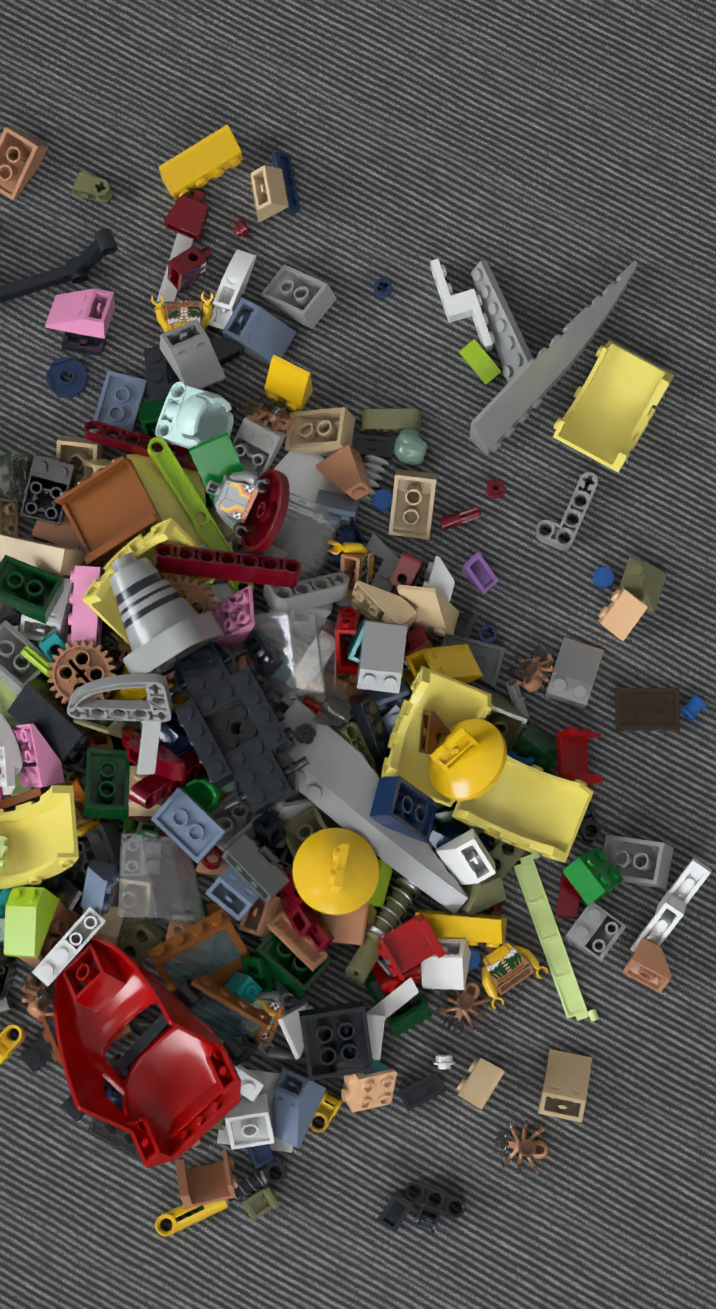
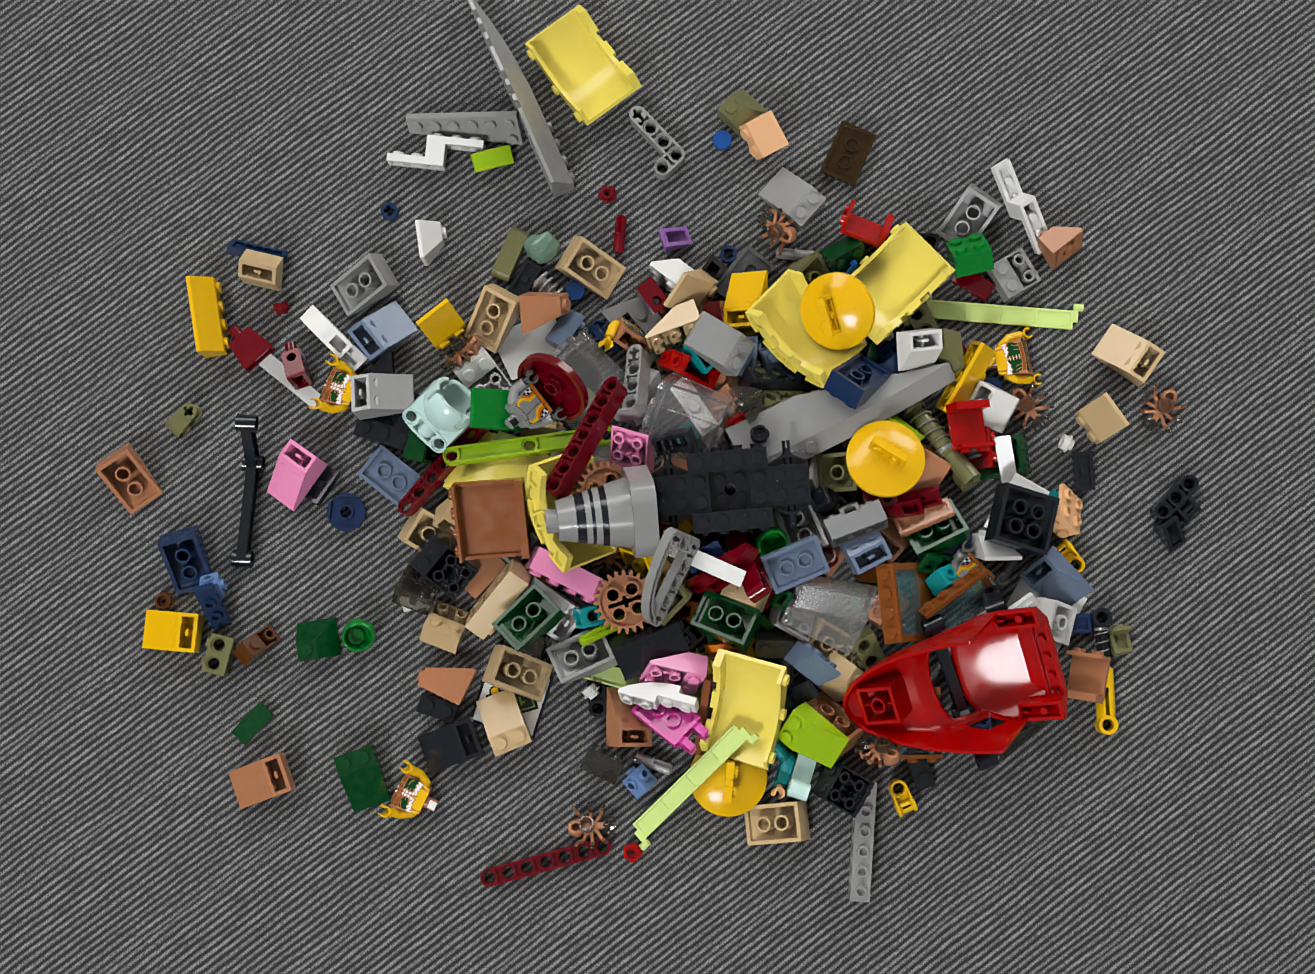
camera: 70 degrees left, 5 degrees up
white slope [32,907,106,986] -> none
reddish brown slope [419,709,451,754] -> none
blue bush [679,694,707,722] -> none
none -> white slope [415,220,447,266]

